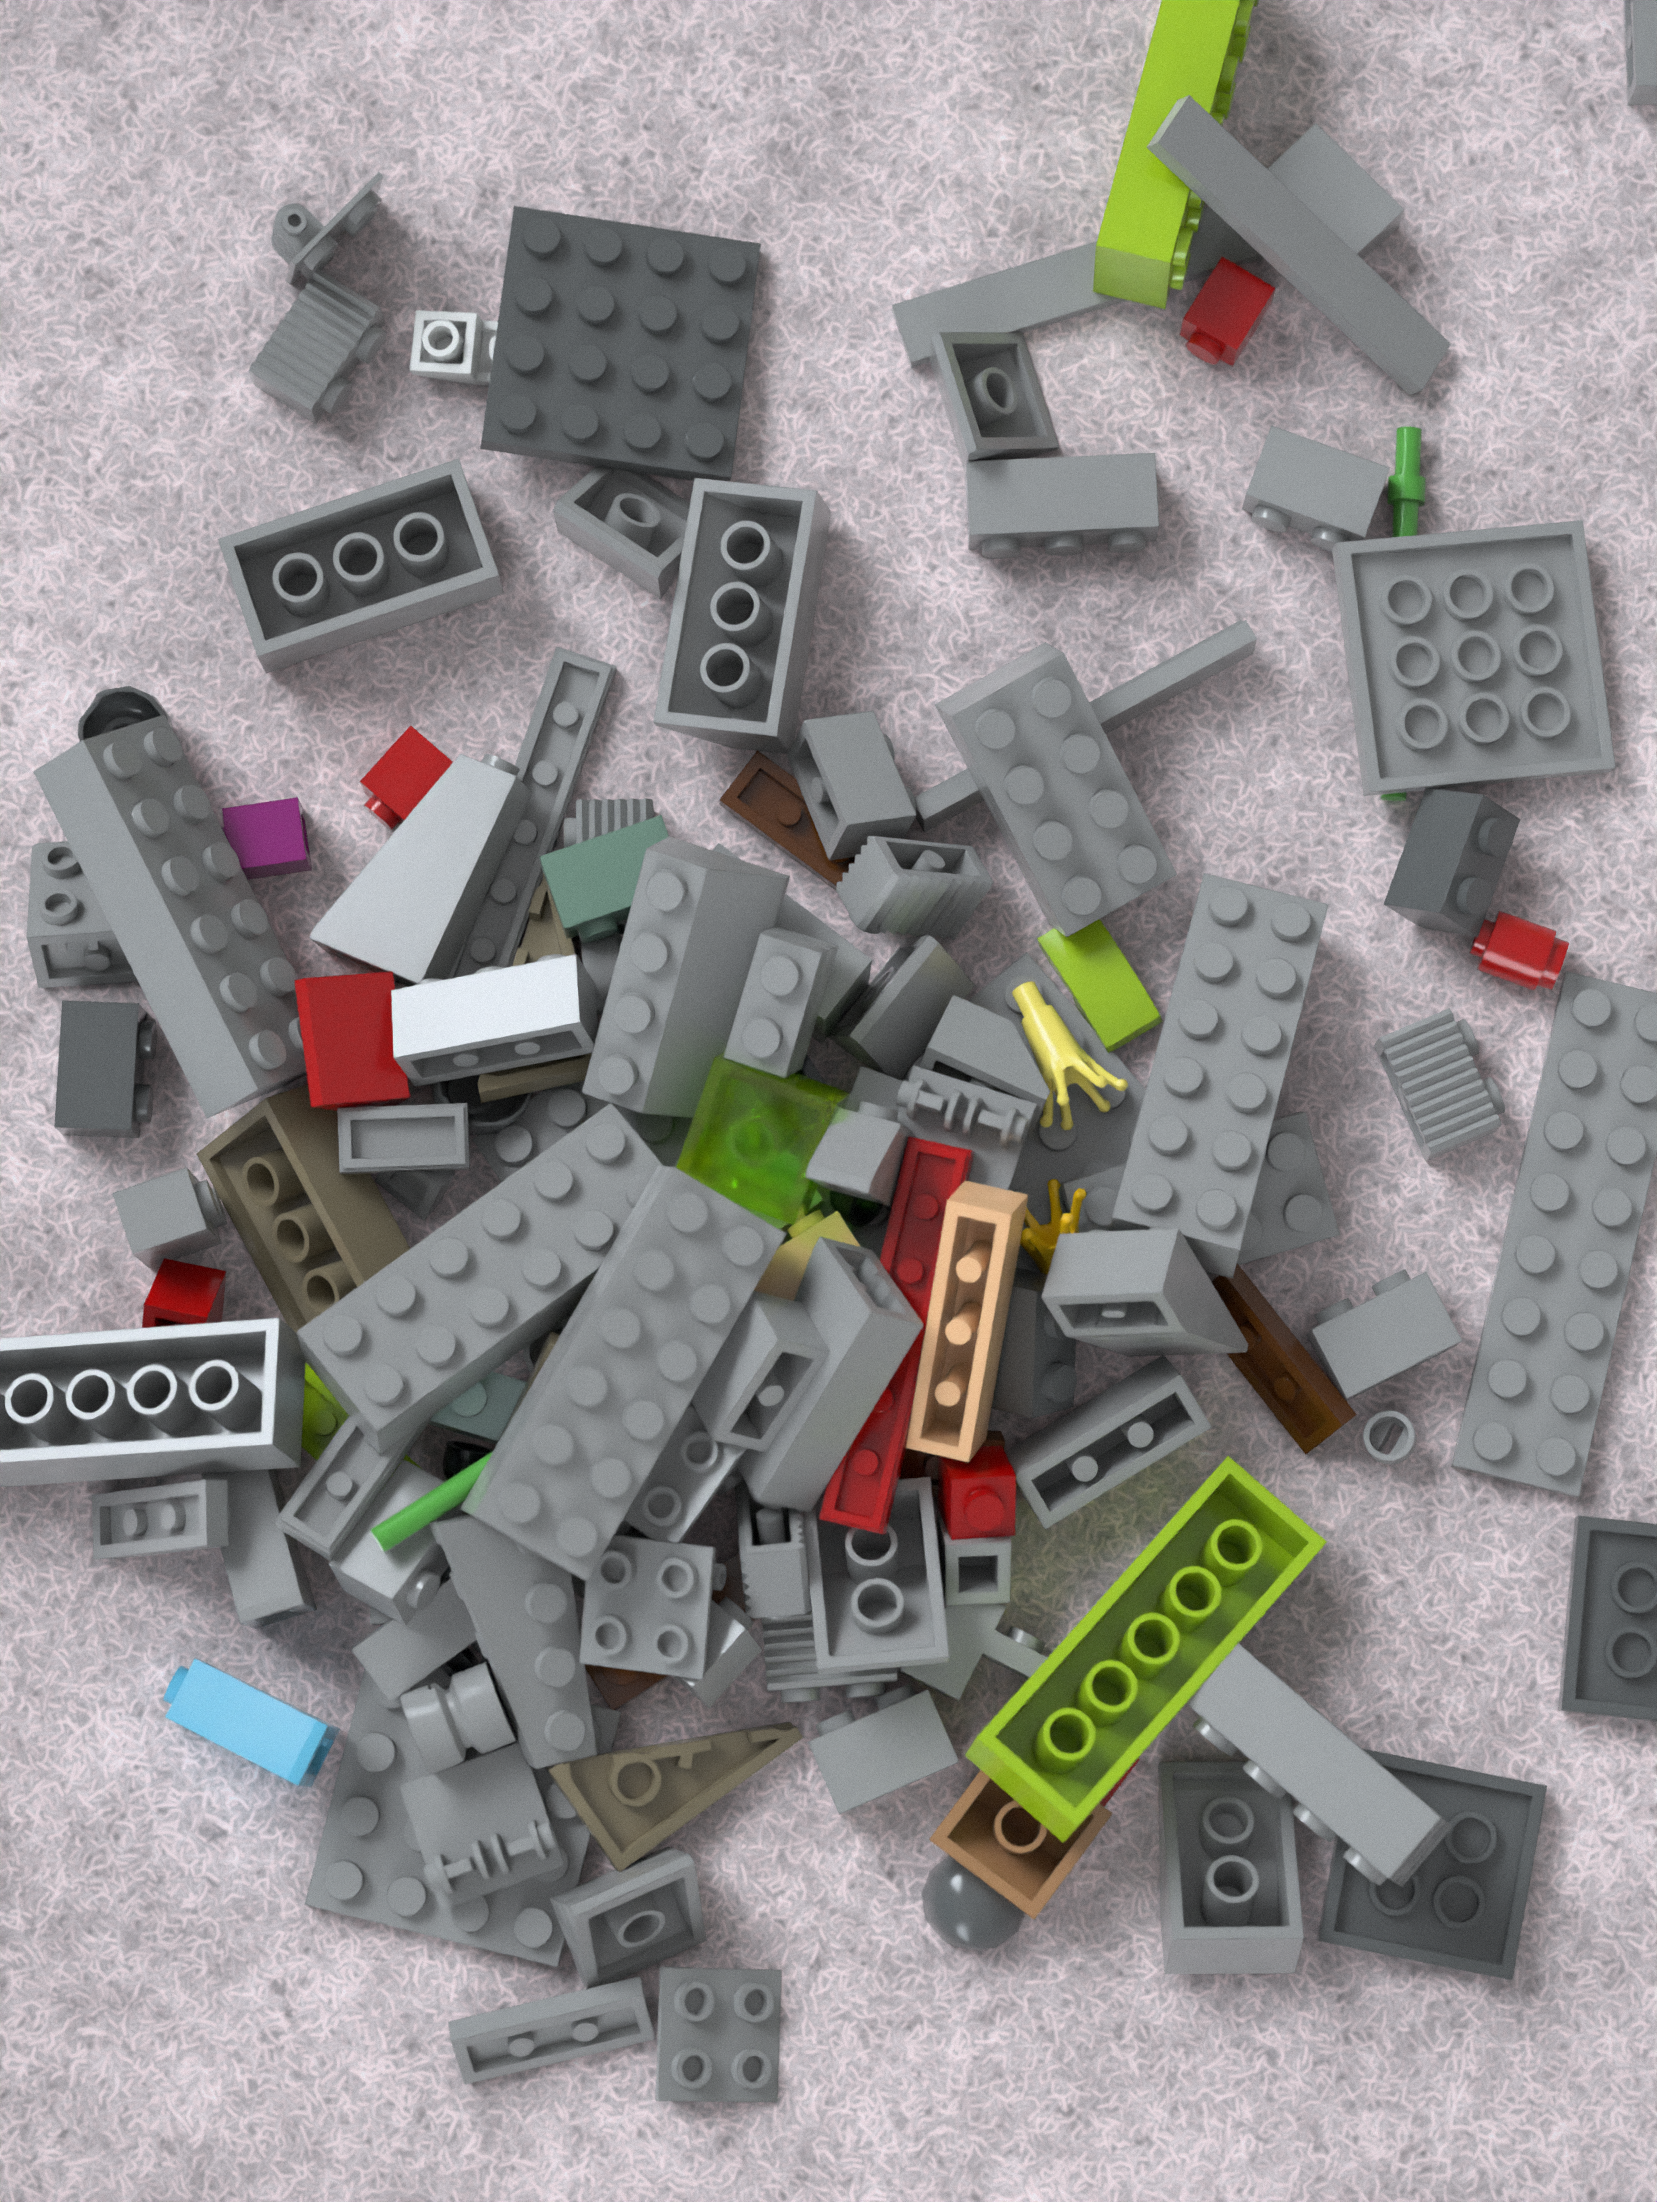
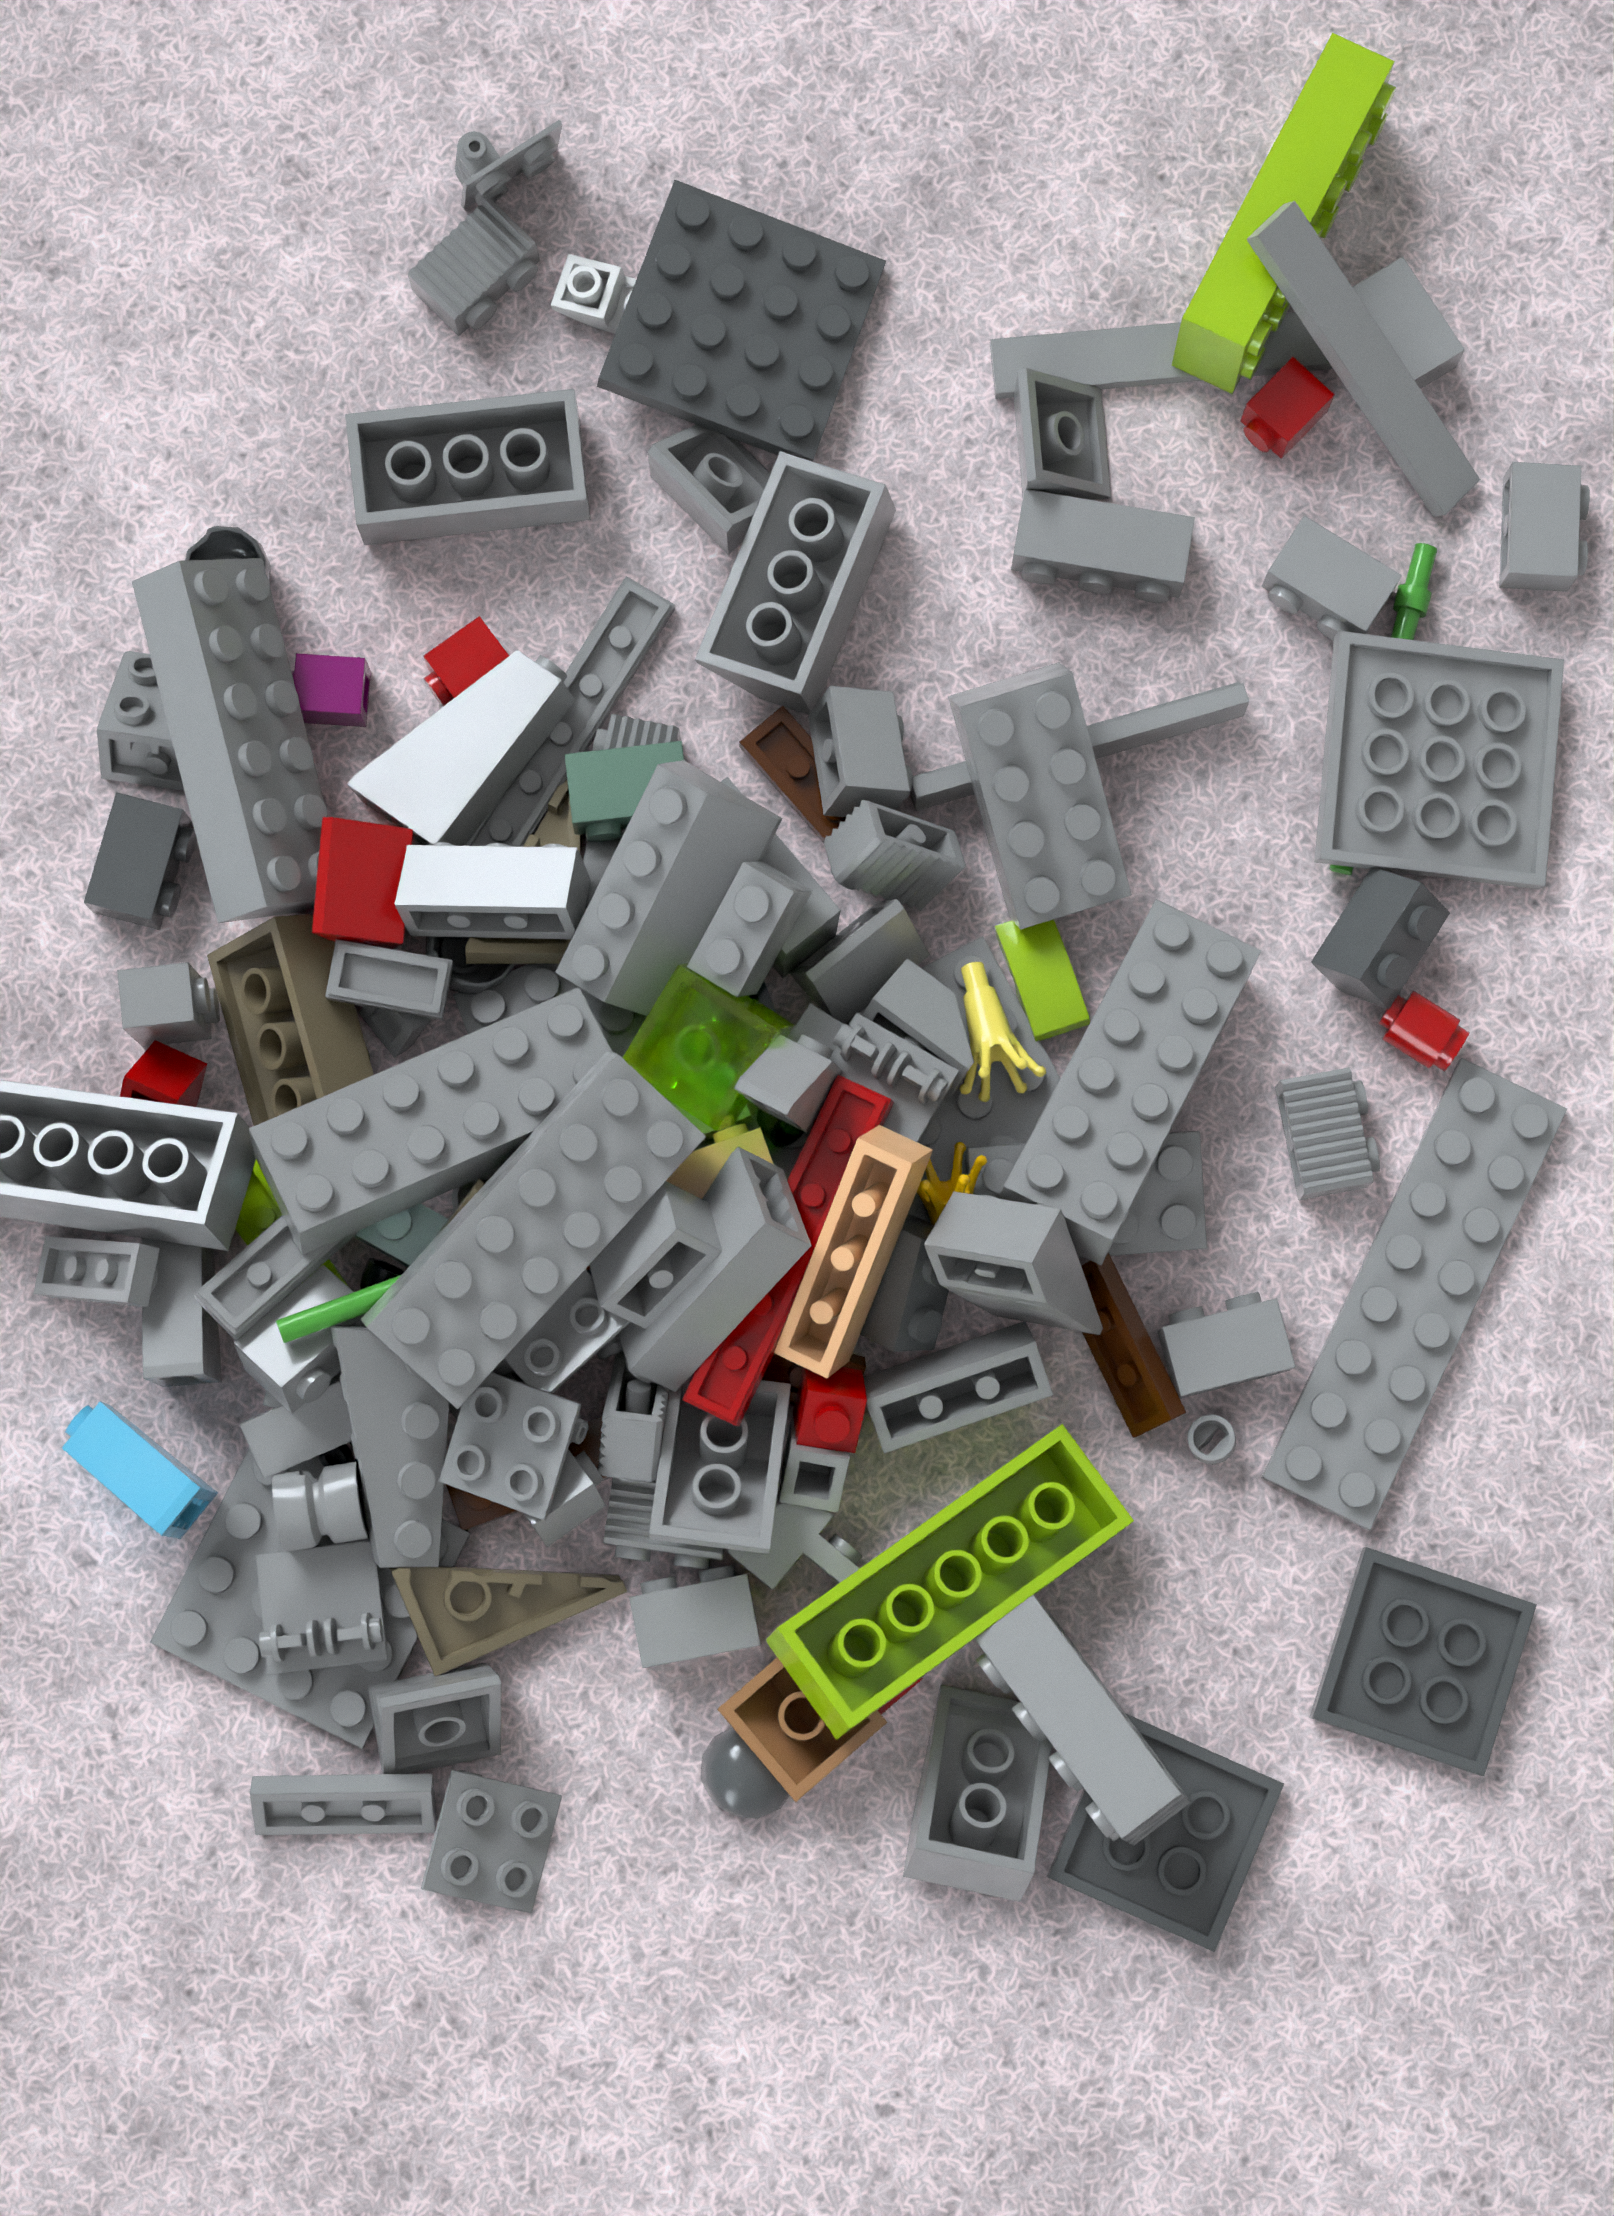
camera: 10 degrees right, 0 degrees up
none -> light grey brick [1499,462,1590,592]

